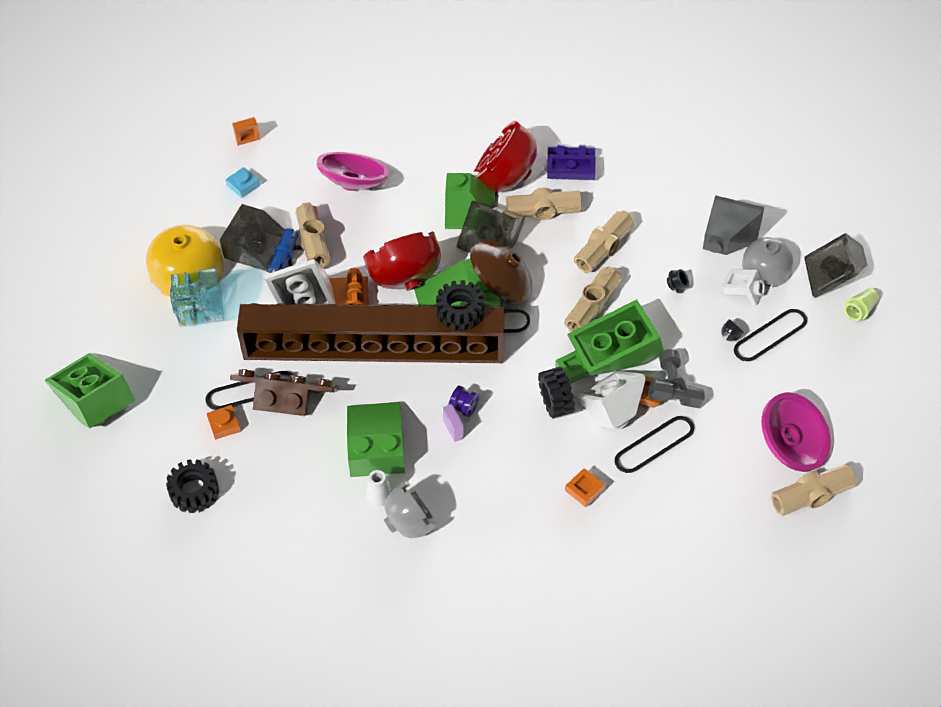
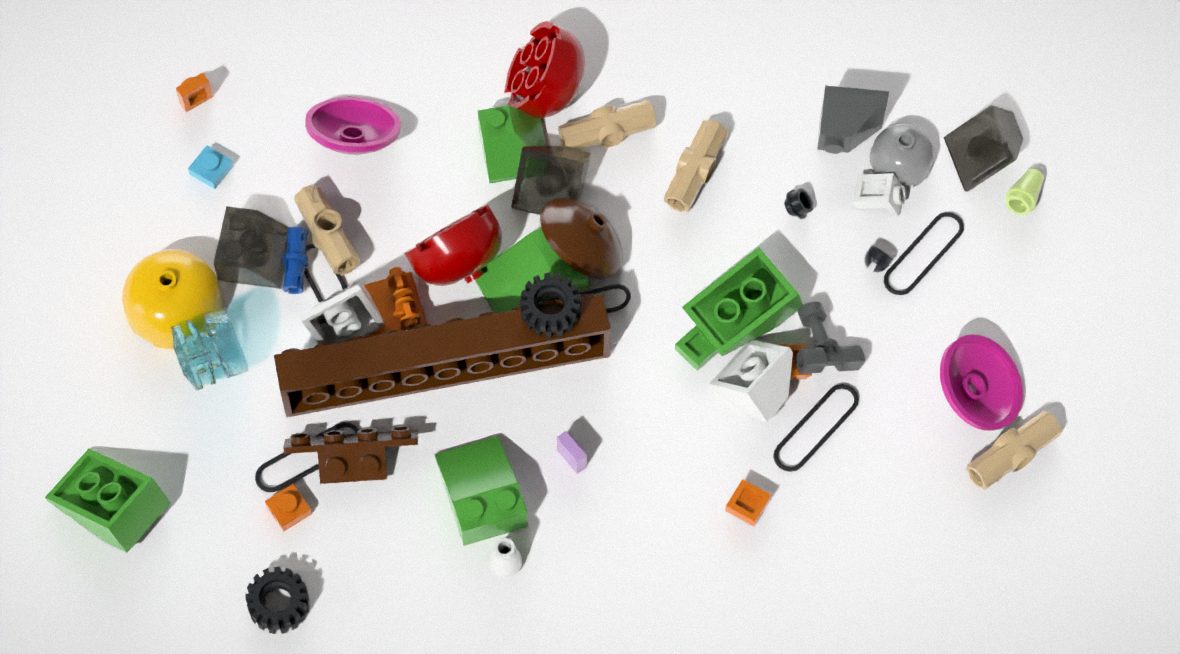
camera: 15 degrees left, 10 degrees up
light grey cylinder [384,481,437,538] -> none
dark purple wheel [448,385,480,418] -> none
black tyre [538,366,575,419] -> none
dark purple plate [547,144,596,180] -> none
tan piece [564,266,621,332] -> none

